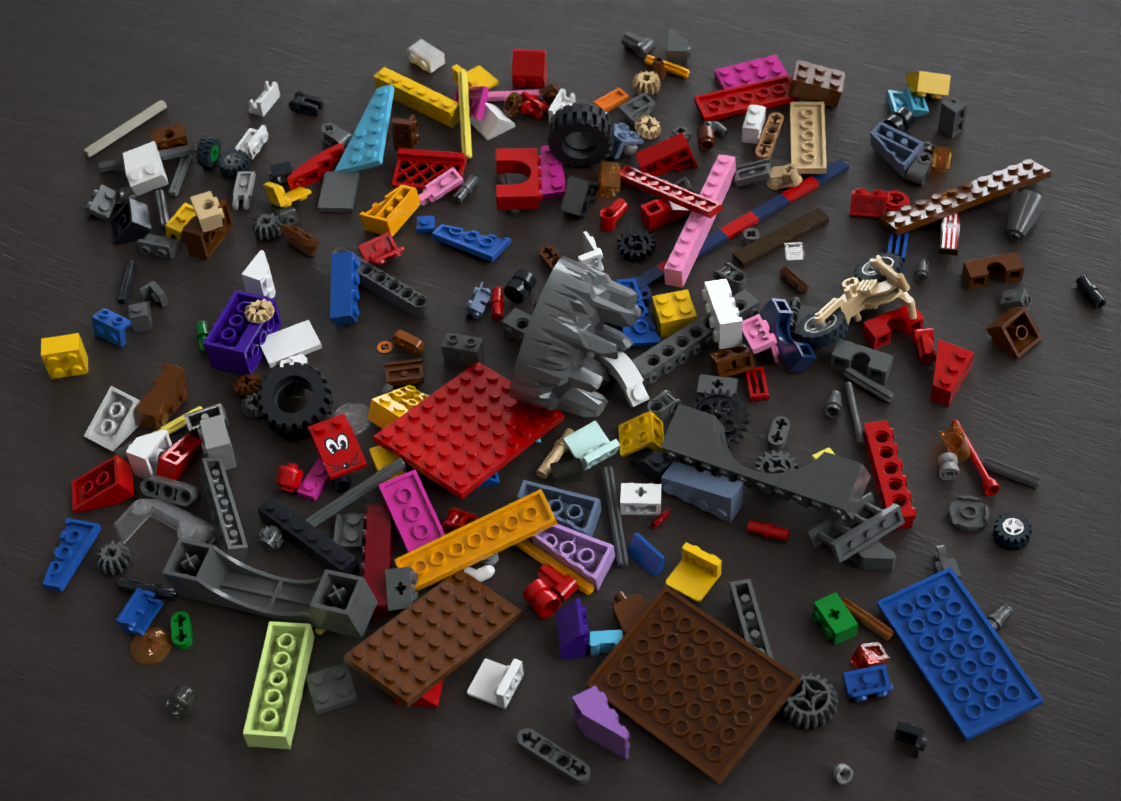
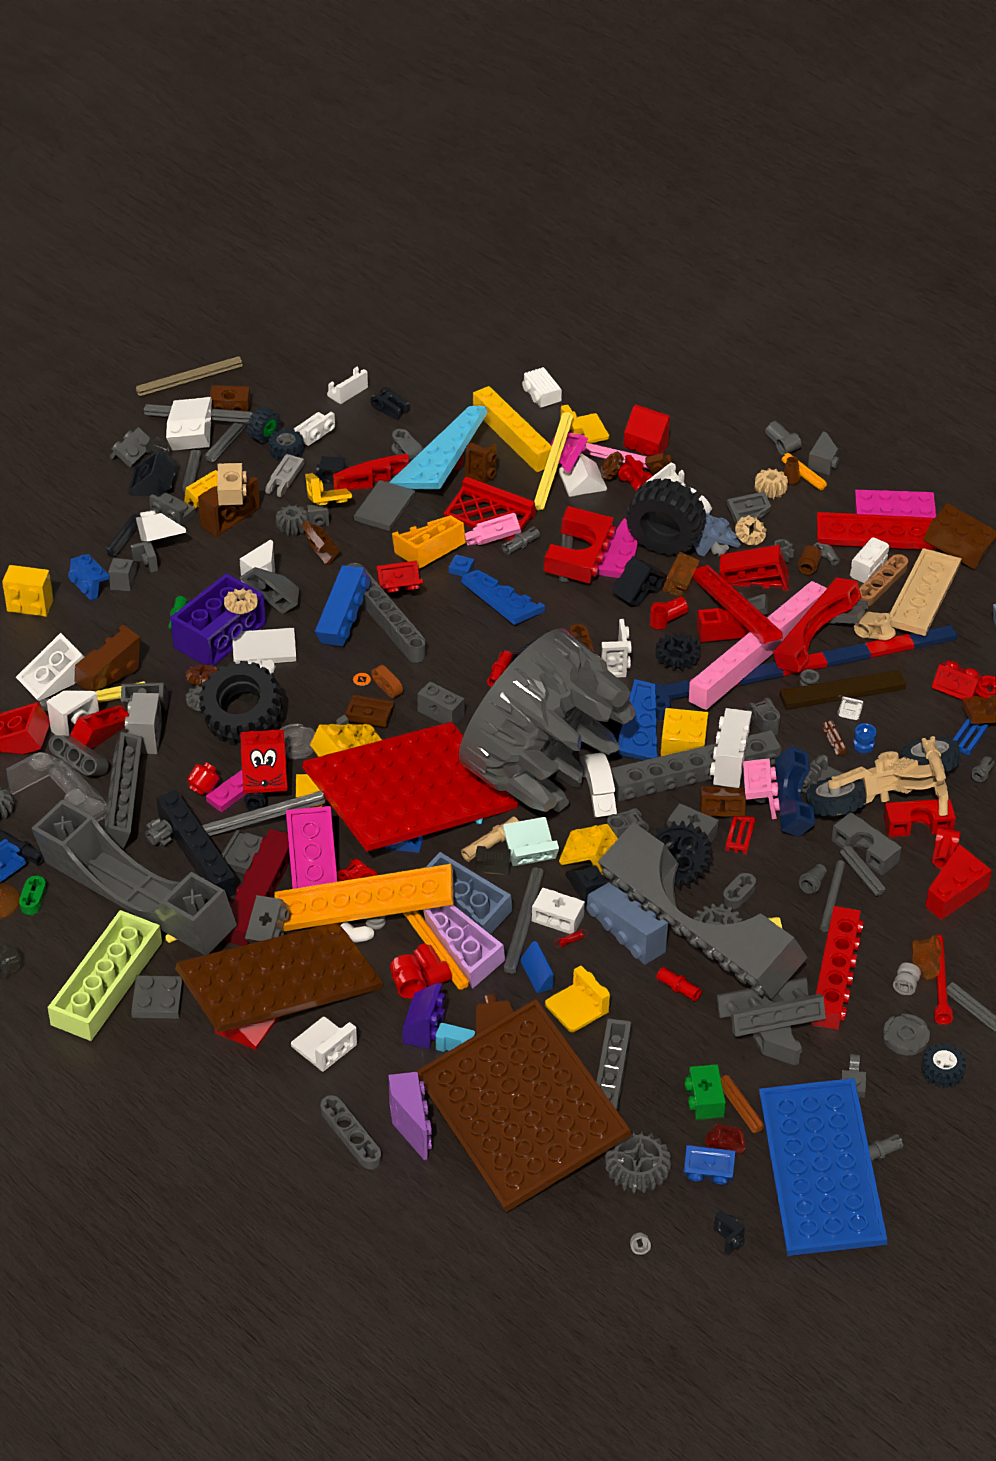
camera: 15 degrees right, 5 degrees down
sand blue hinge [465,282,492,319] -> none
orange tile [593,88,629,113] -> none
none -> white slope [136,510,186,541]
none -> dark grey slope [240,567,299,614]
none -> red arch [773,578,861,672]
none -> blue wheel [853,723,877,753]

